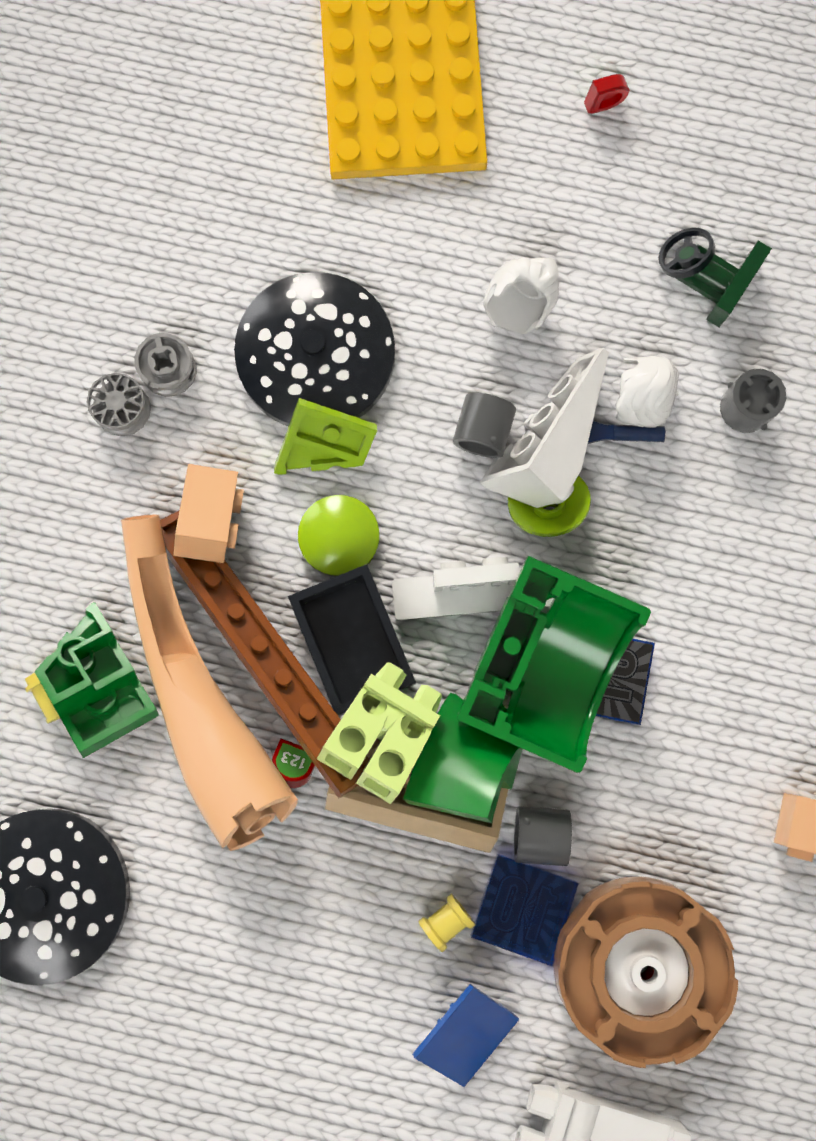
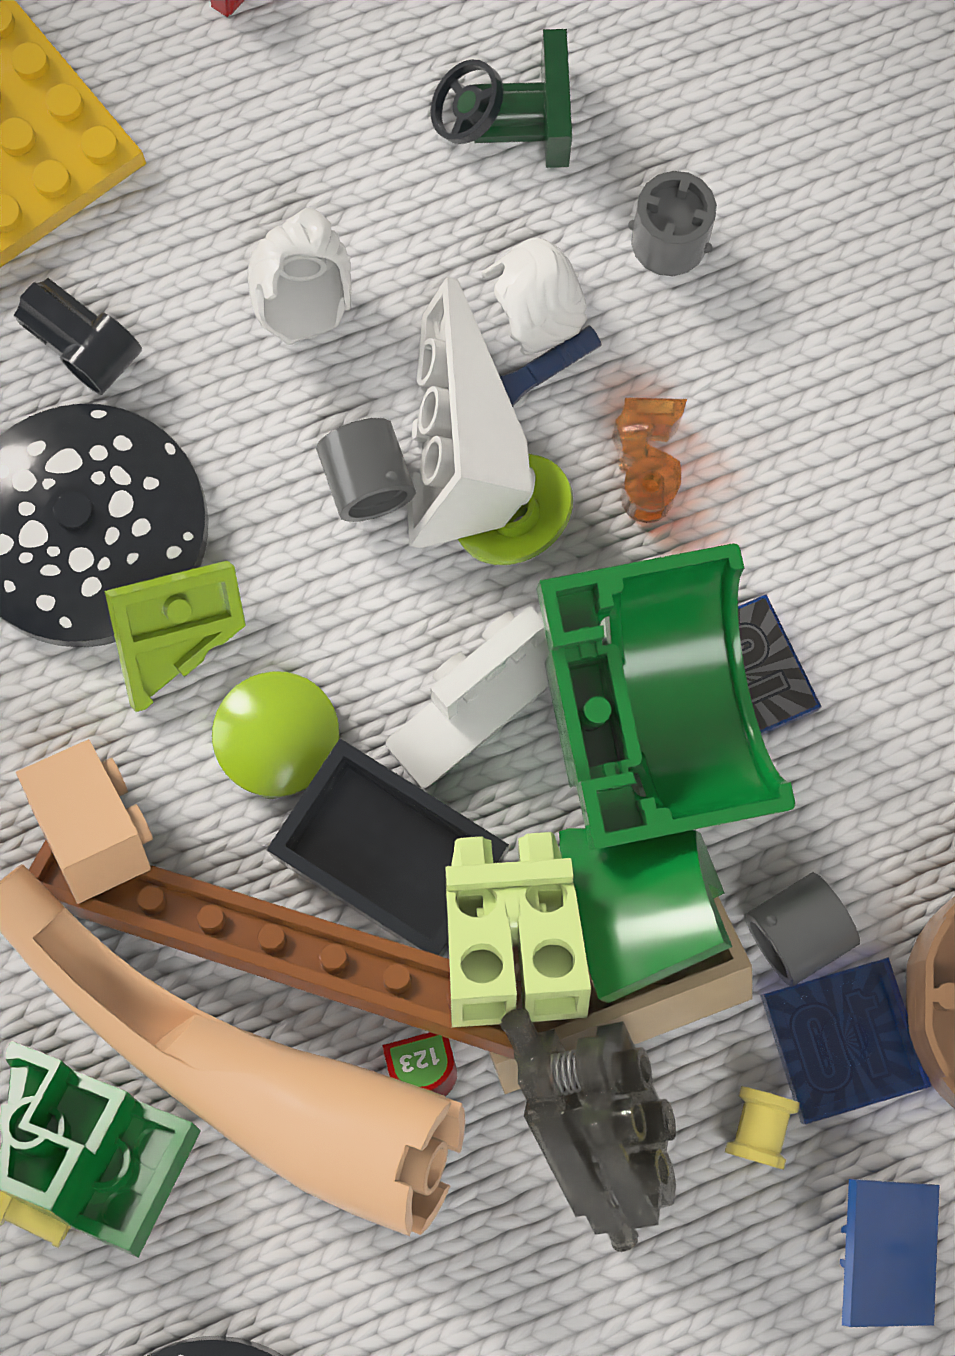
camera: 35 degrees left, 5 degrees down
none -> black piece [14,278,142,395]
none -> clear smoke piece [500,1008,676,1252]
none -> clear orange leg [611,398,687,523]

